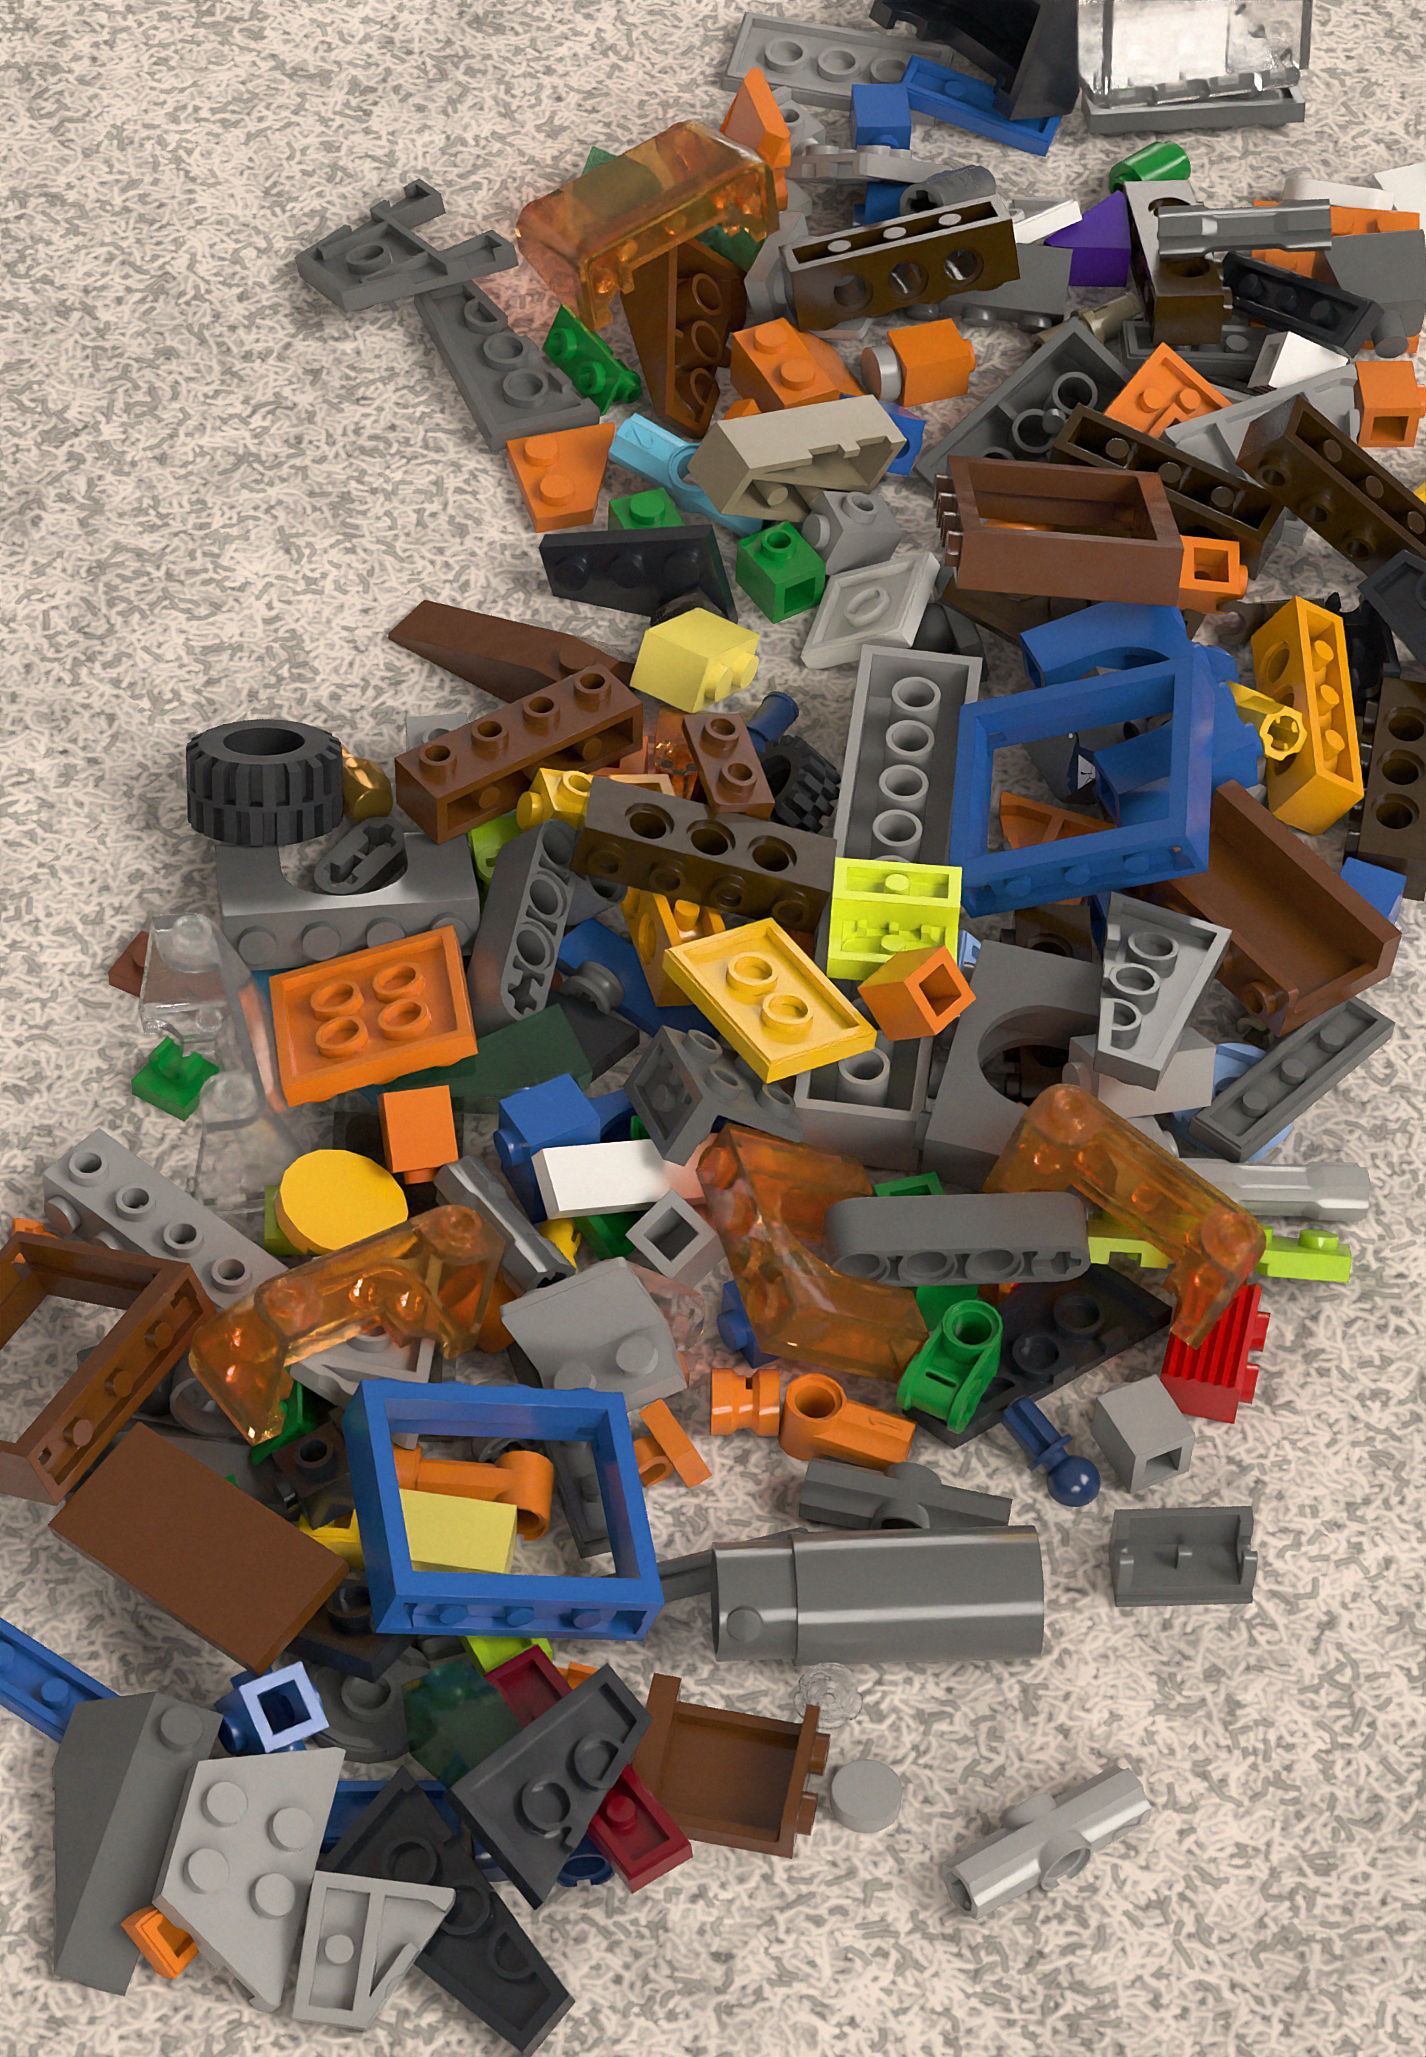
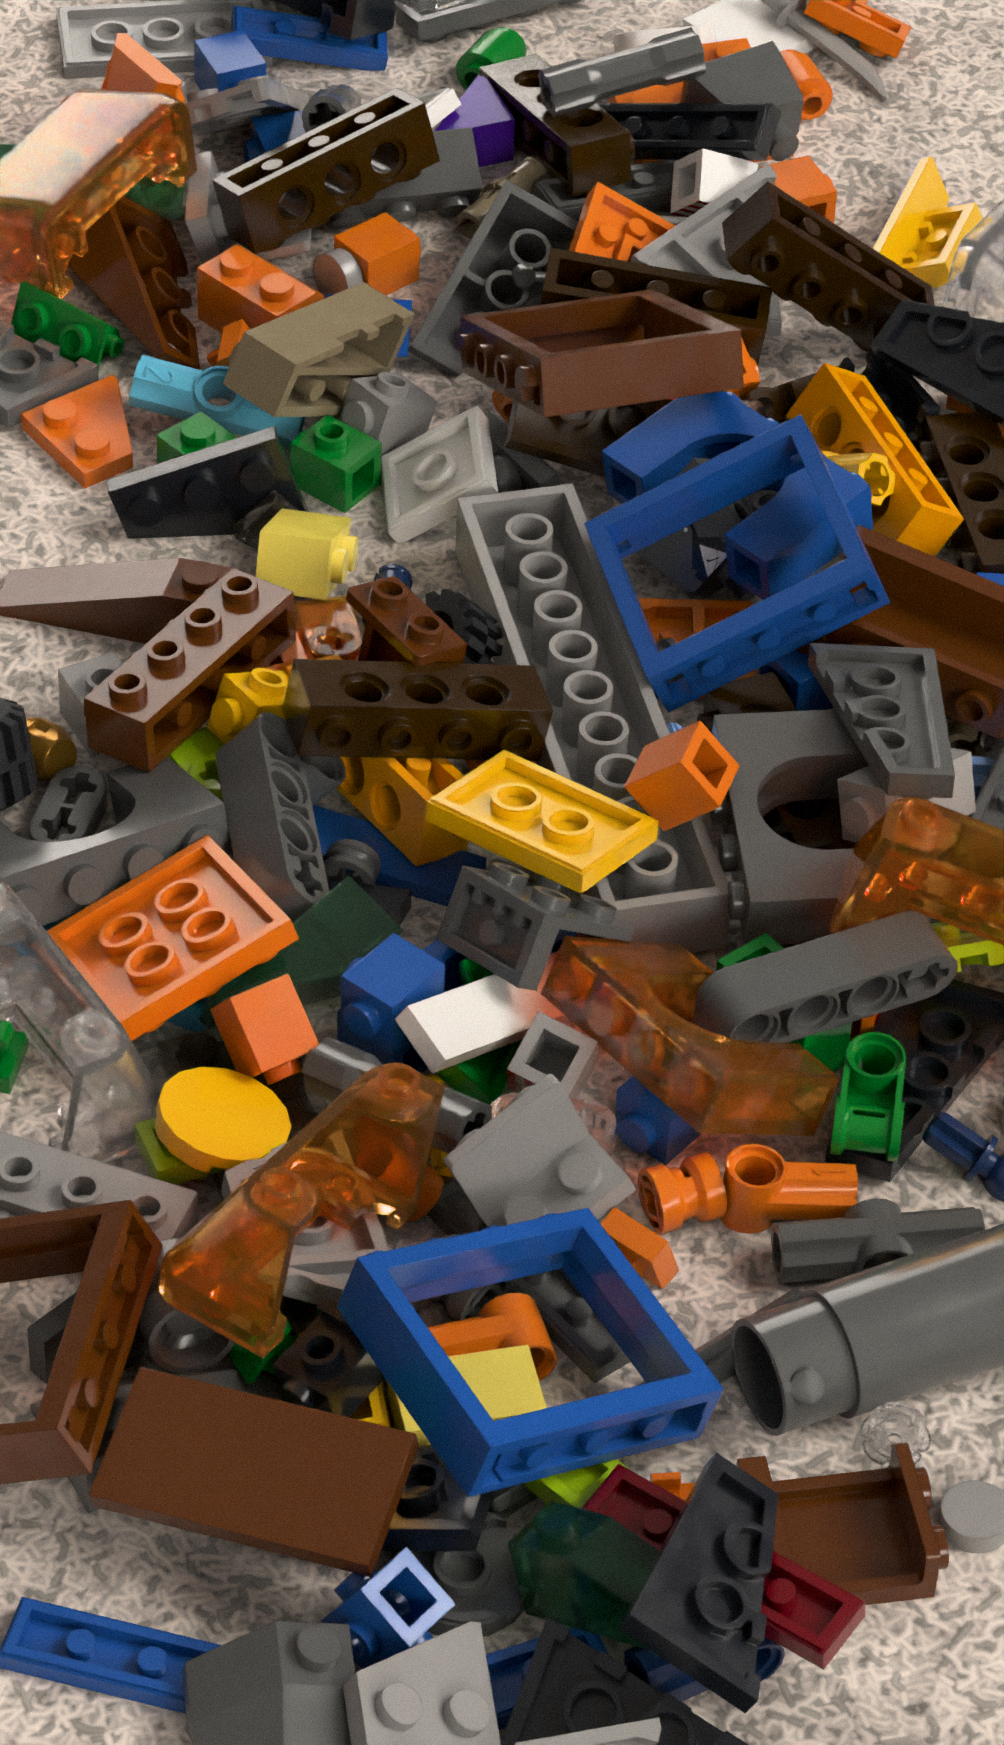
camera: 20 degrees left, 5 degrees down
neon yellow slope [826,857,962,981] -> none

